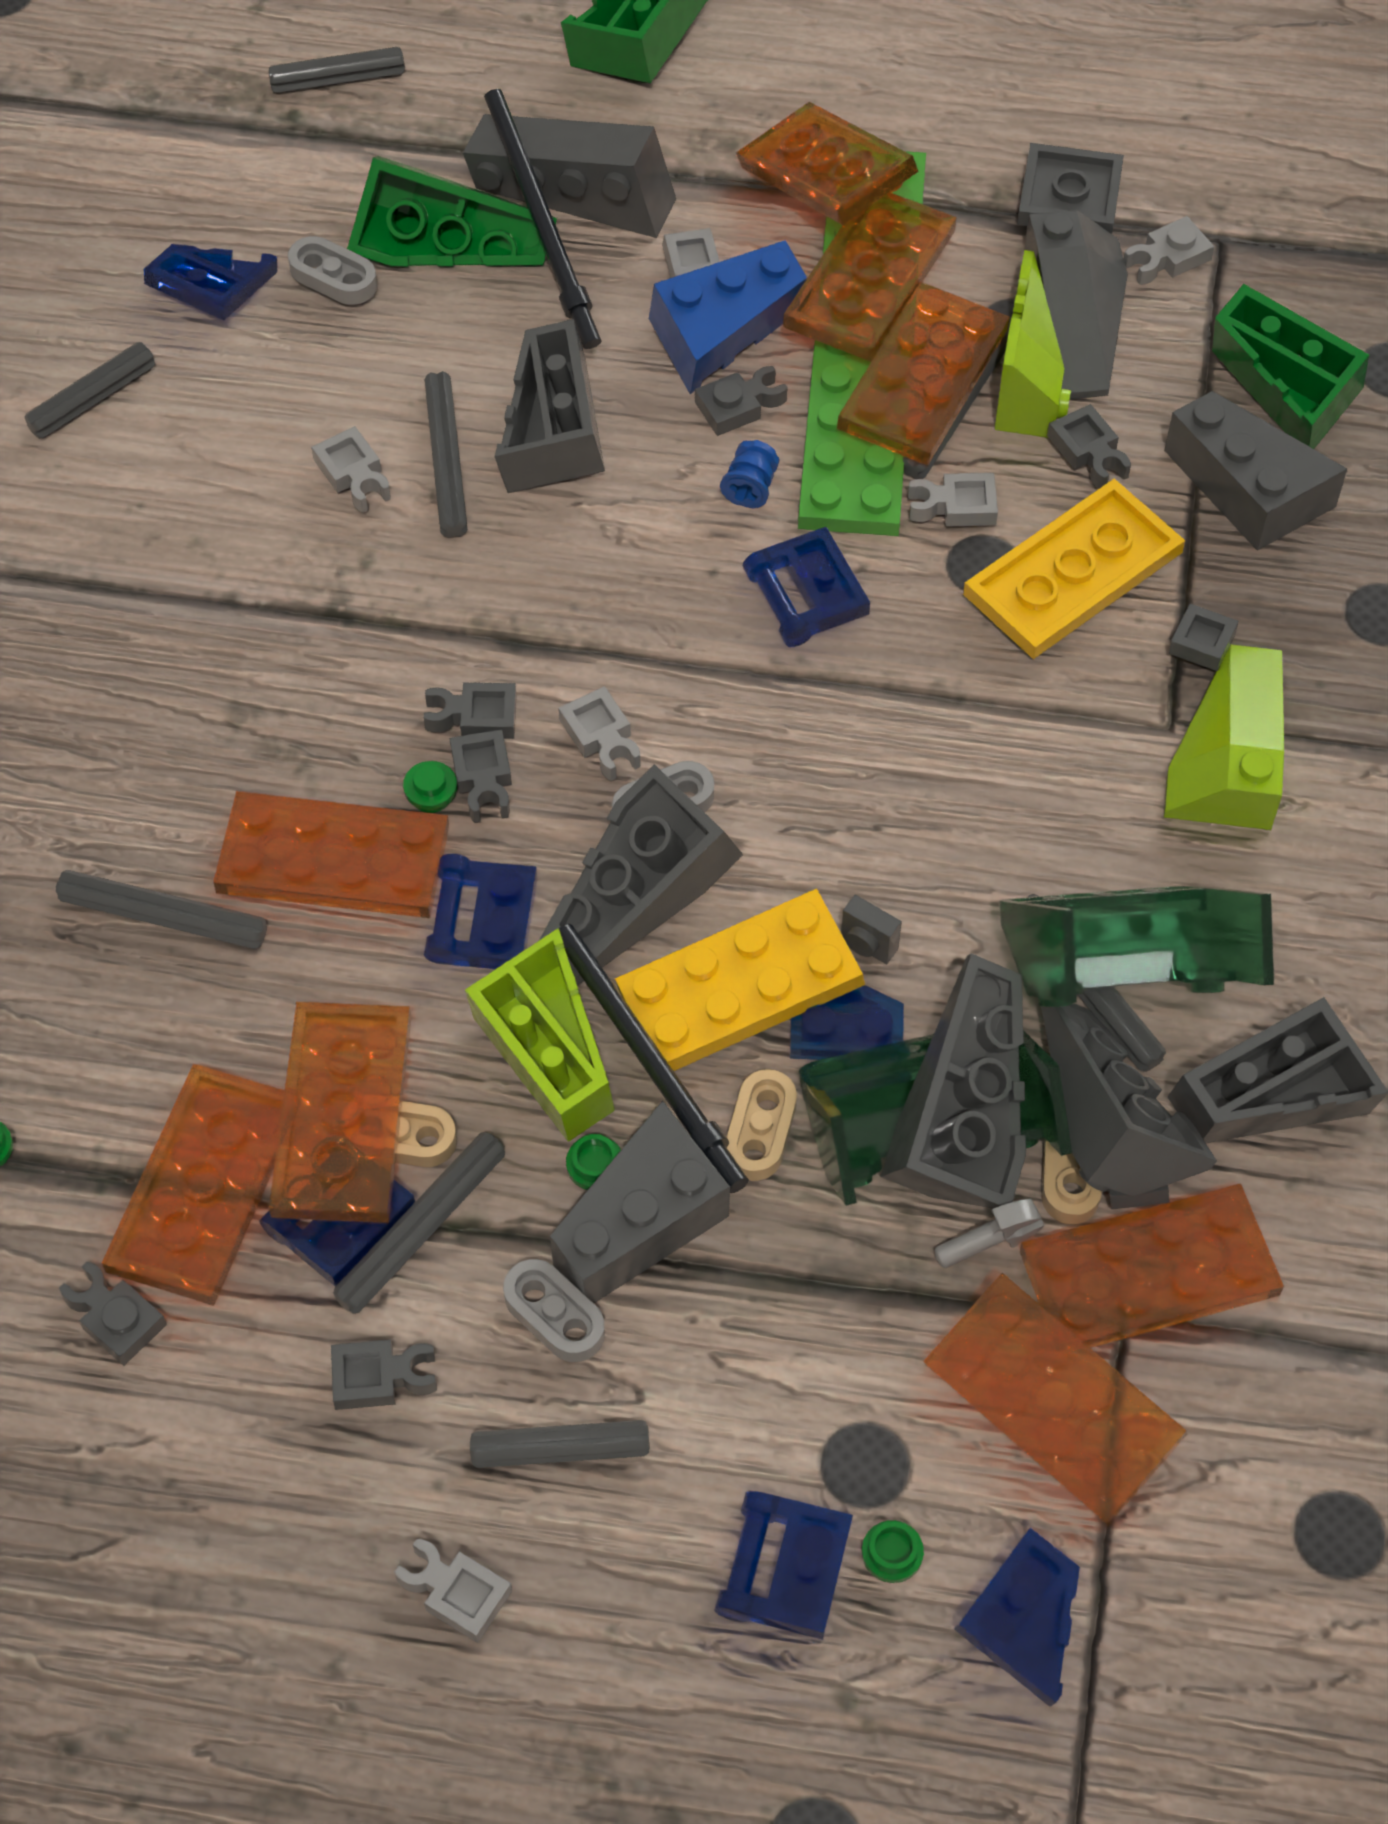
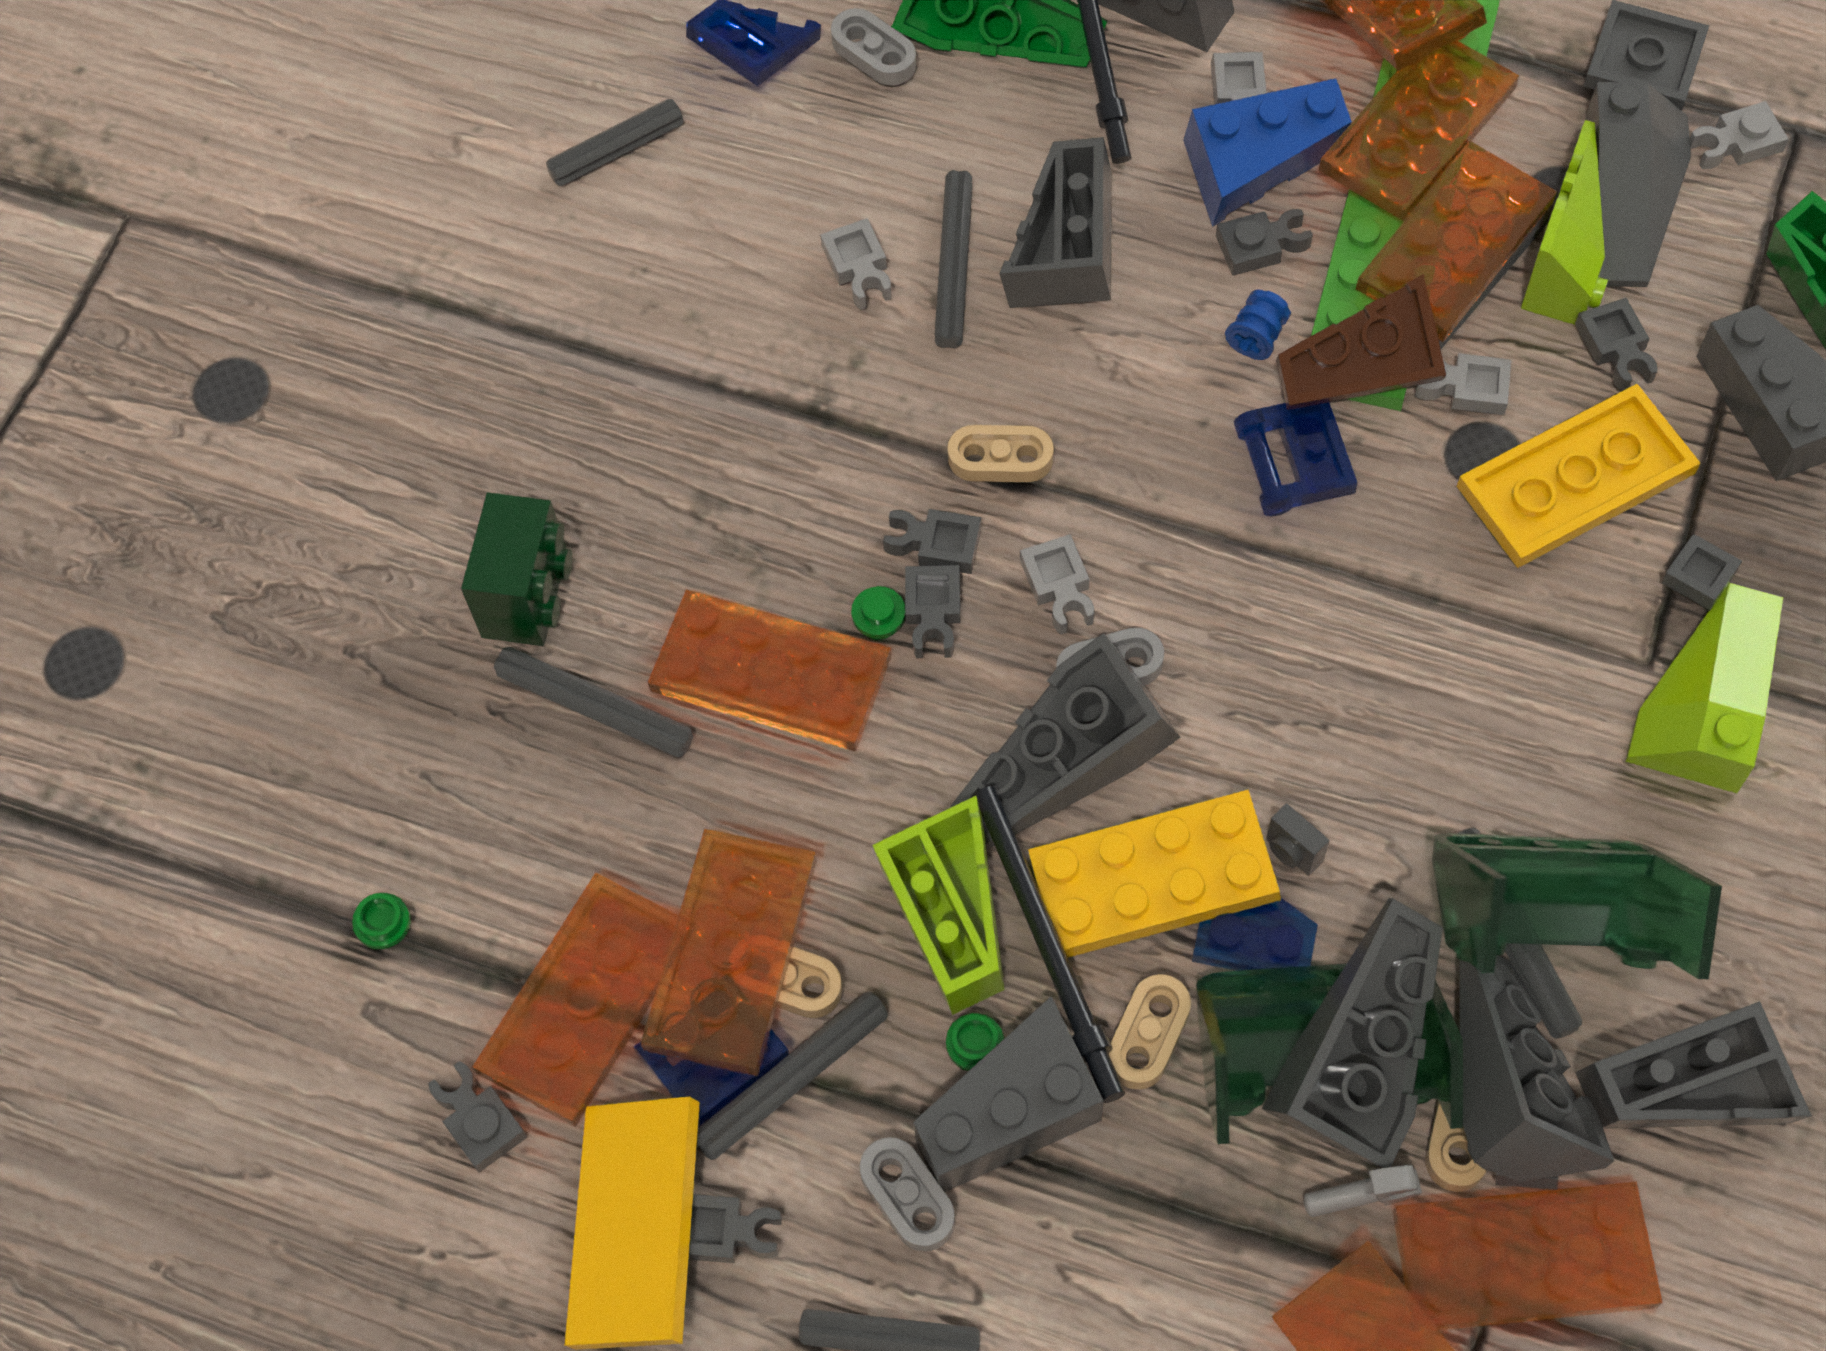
camera: 15 degrees right, 5 degrees up
clear blue plate [423,854,537,969] -> none
none -> dark green brick [461,492,573,647]
none -> yellow tile [564,1096,700,1350]
none -> tan plate [947,425,1054,482]
none -> reddish brown wing [1276,274,1446,410]

